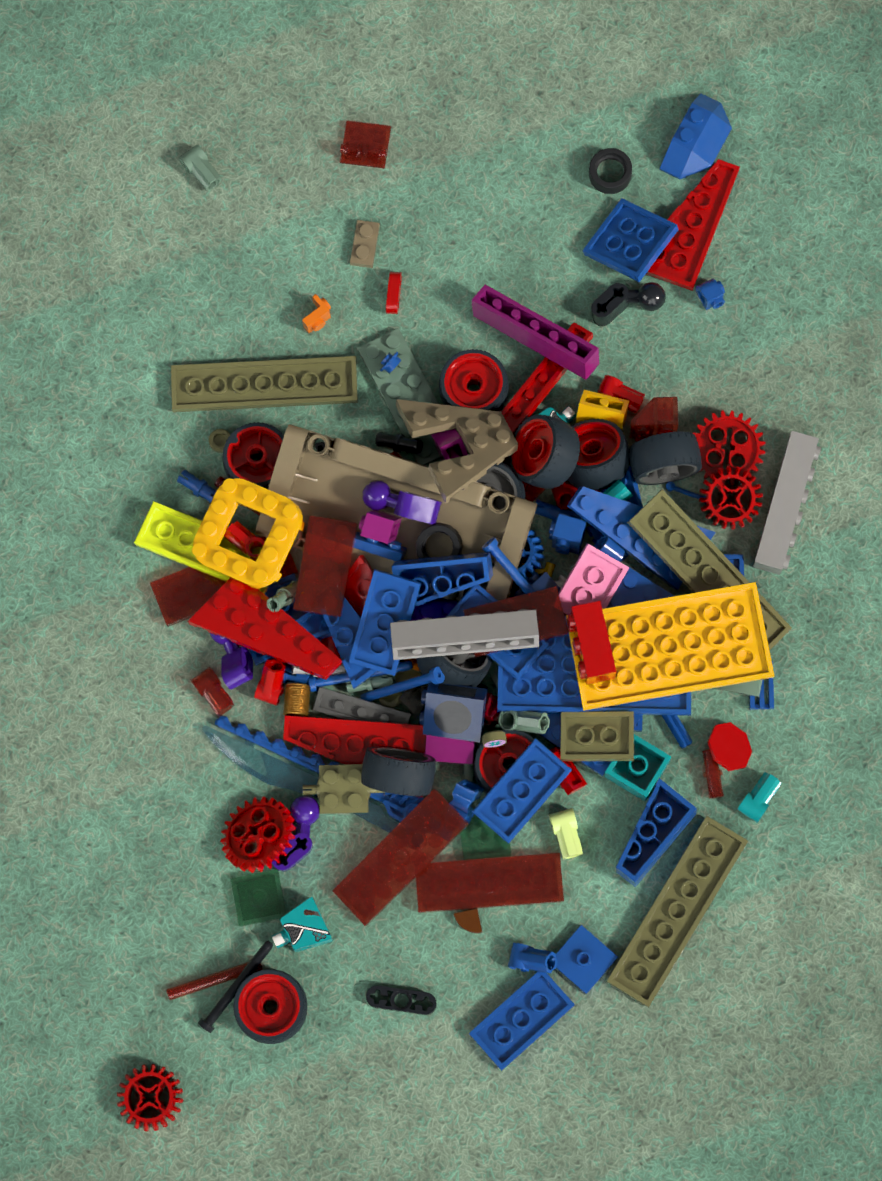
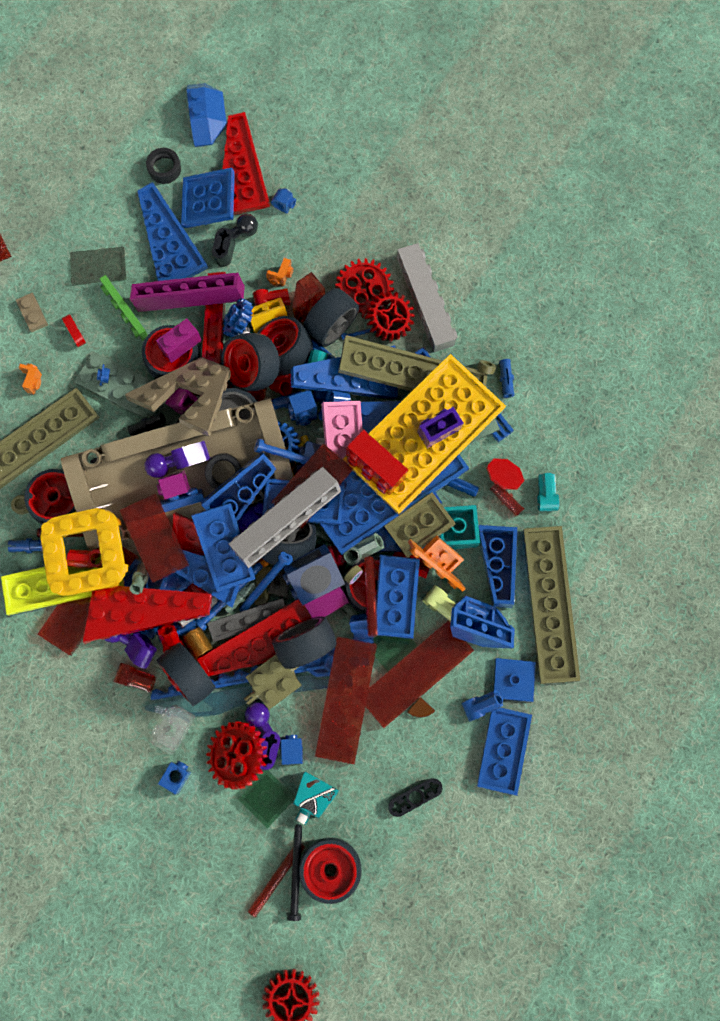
camera: 45 degrees left, 0 degrees up
none -> clear smoke piece [70,247,127,285]
none -> bright green plate [99,275,148,341]
none -> blue wing [138,182,208,281]
none -> clear brick [150,704,196,755]
none -> magenta brick [156,318,201,363]
none -> black wheel [156,642,216,706]
none -> blue brick [158,760,191,795]
none -> blue gear [222,298,253,338]
none -> orange bracket [266,258,294,286]
none -> blue brick [281,735,303,765]
none -> clear red piece [364,557,378,637]
none -> orange bracket [408,535,466,591]
none -> dark purple brick [417,407,464,448]
none -> blue wedge [450,596,515,649]
none -> olive tile [476,360,496,374]
none -> blue pin [499,359,515,398]

